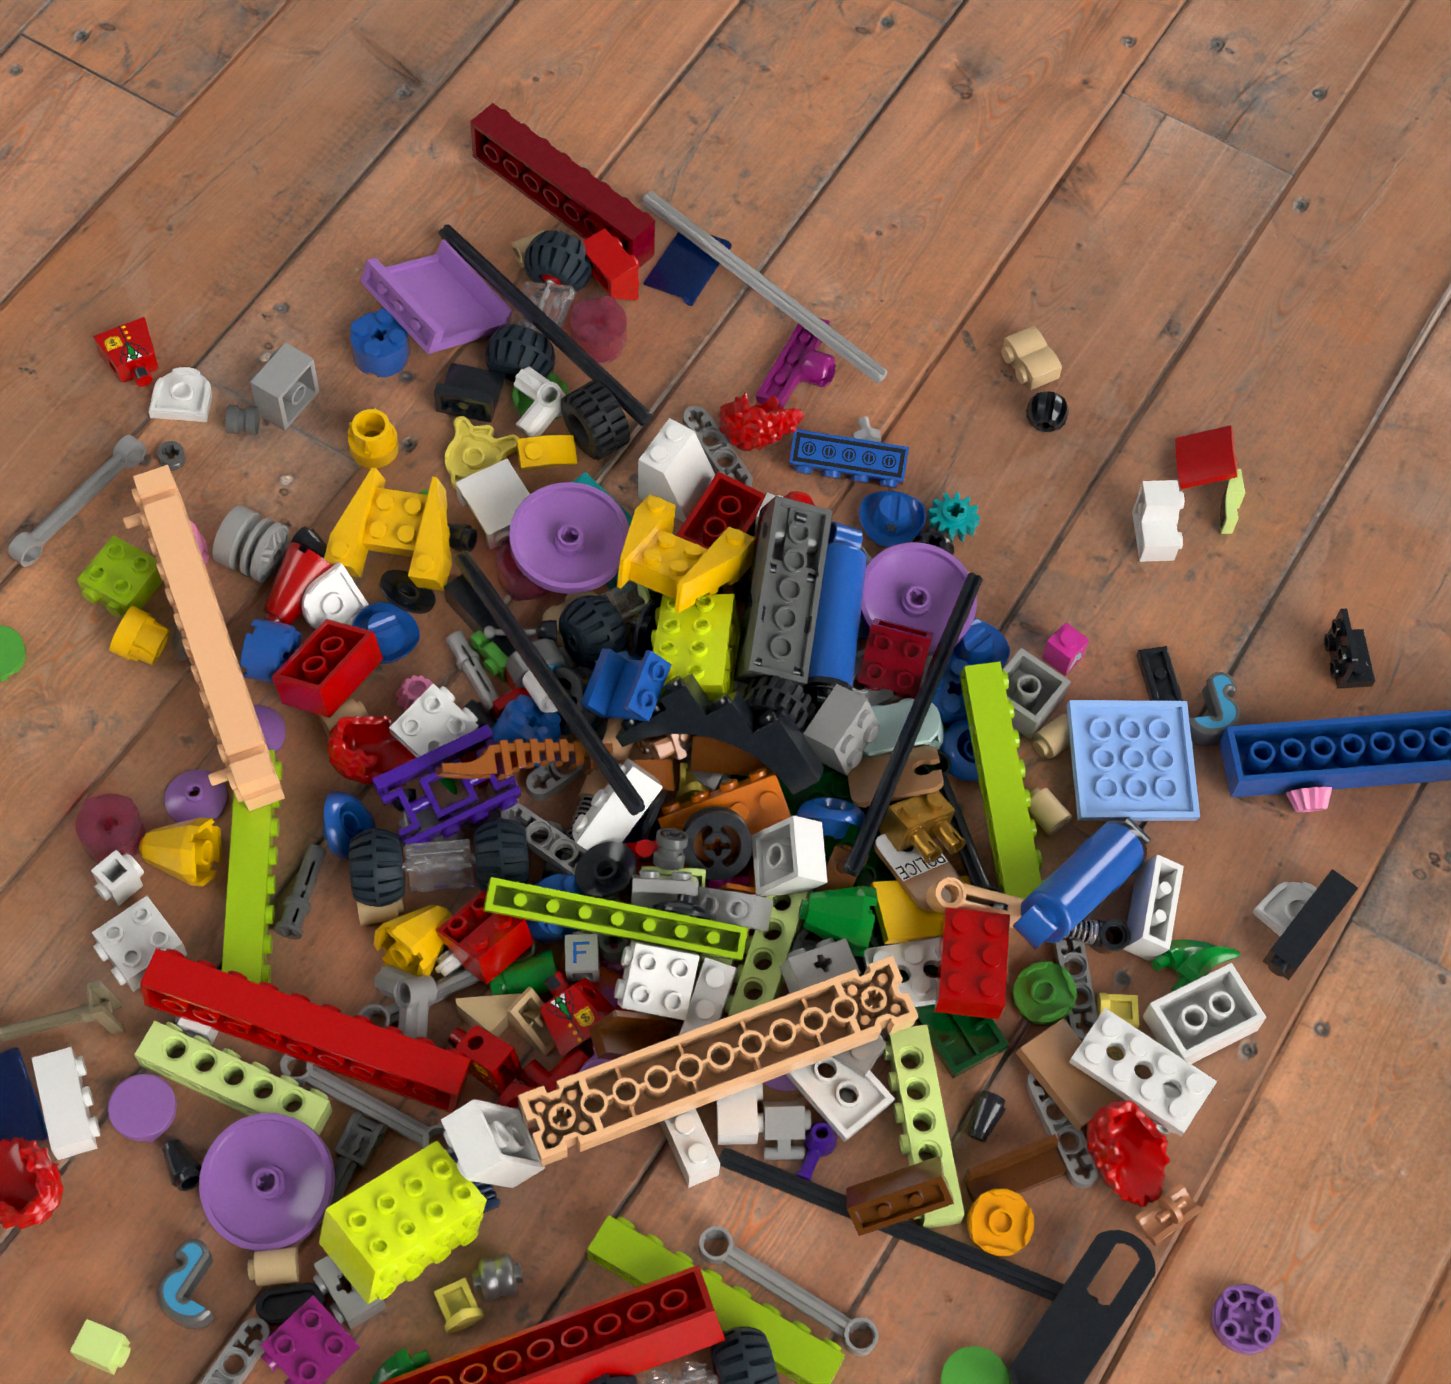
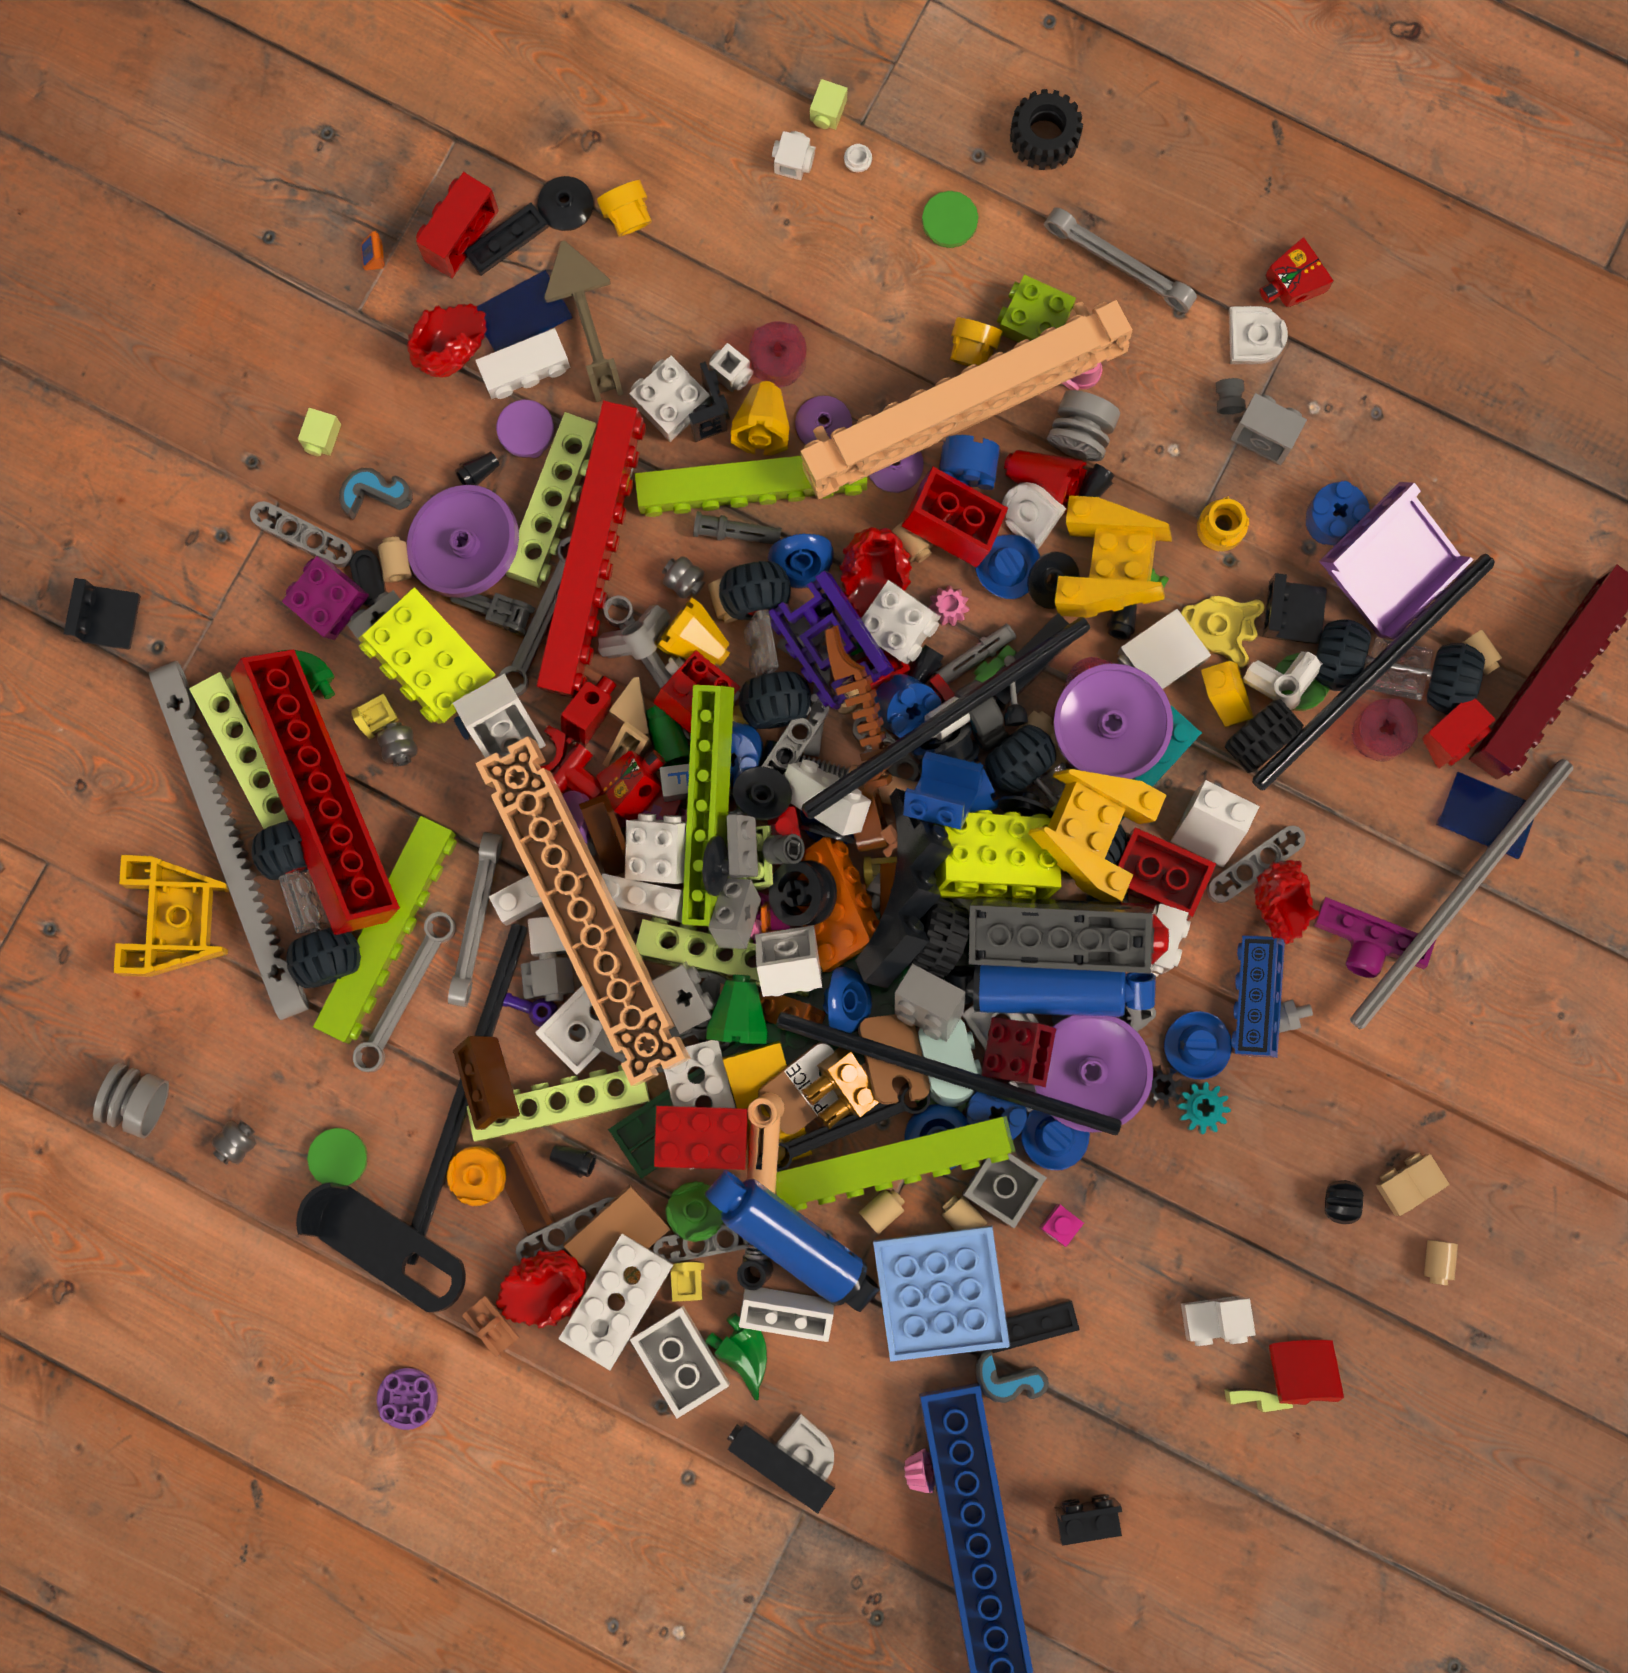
camera: 90 degrees right, 20 degrees up
dark grey bush [157,441,186,471] -> none
none -> light grey piece [448,832,503,1007]
none -> flat silver piece [662,556,705,599]
none -> black bracket [689,362,730,442]
none -> tan brick [1424,1240,1458,1285]

